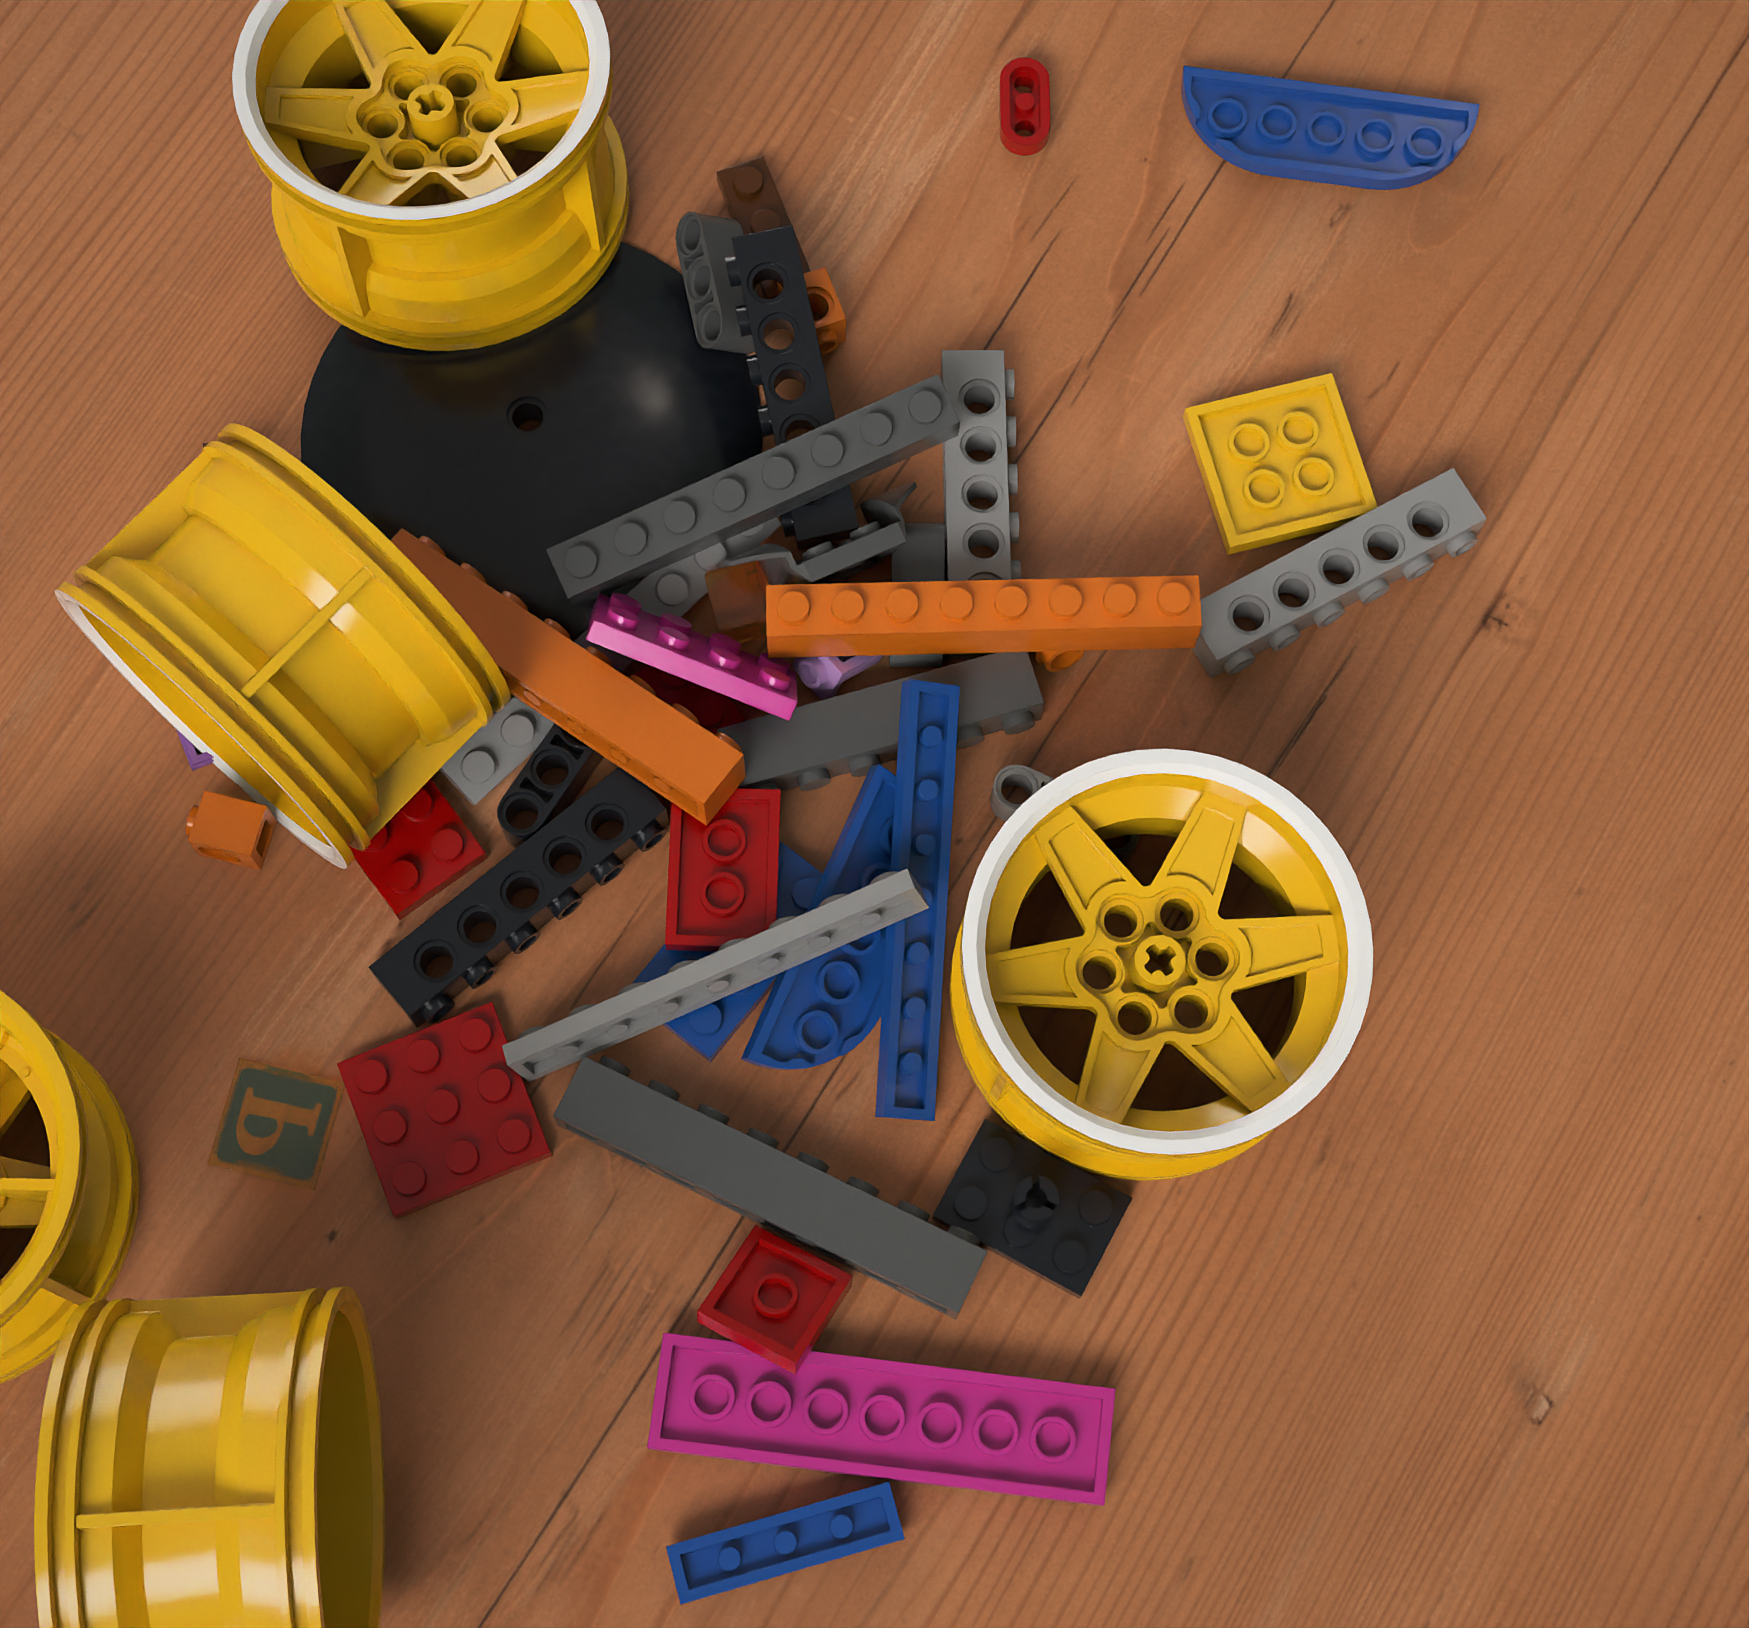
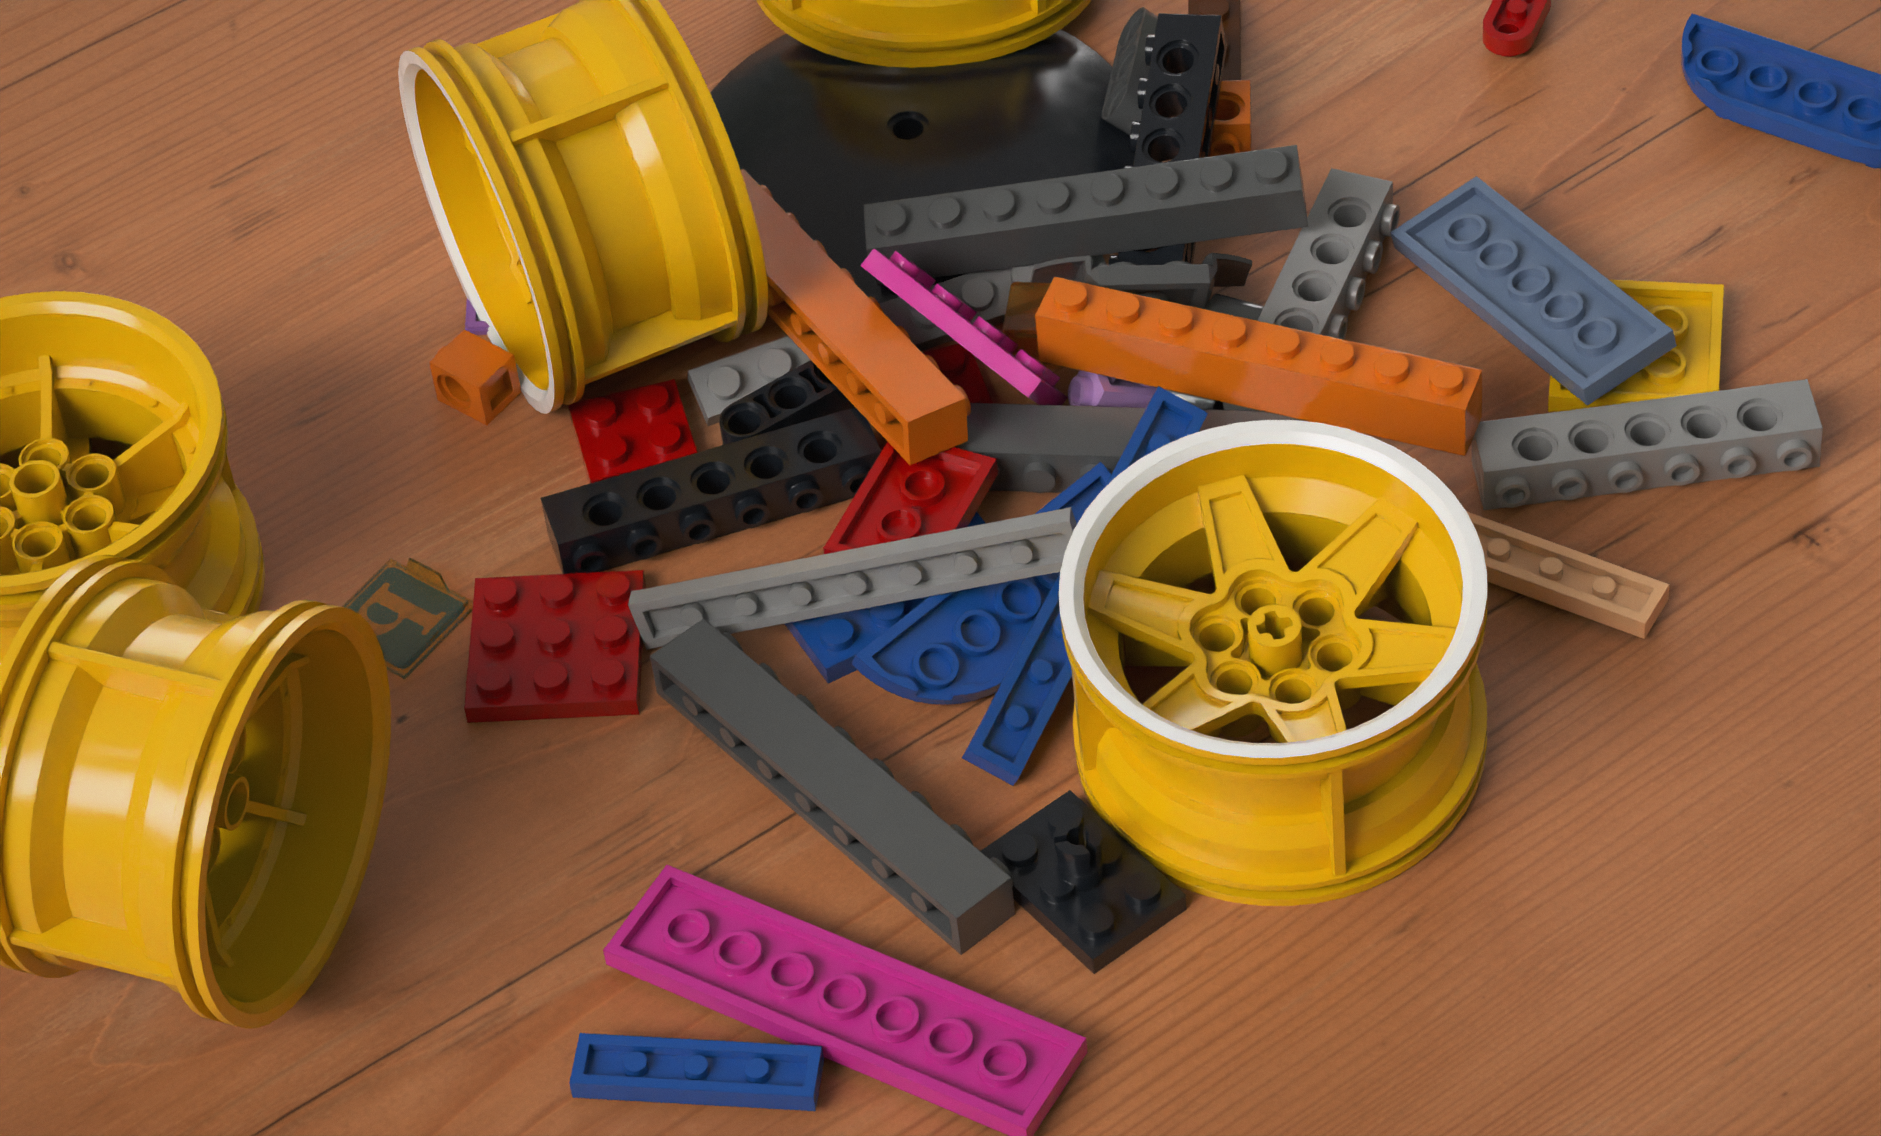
camera: 30 degrees right, 25 degrees down
red plate [697,1225,853,1375] -> none
none -> sand blue plate [1390,176,1677,406]
none -> light nougat plate [1466,511,1670,639]

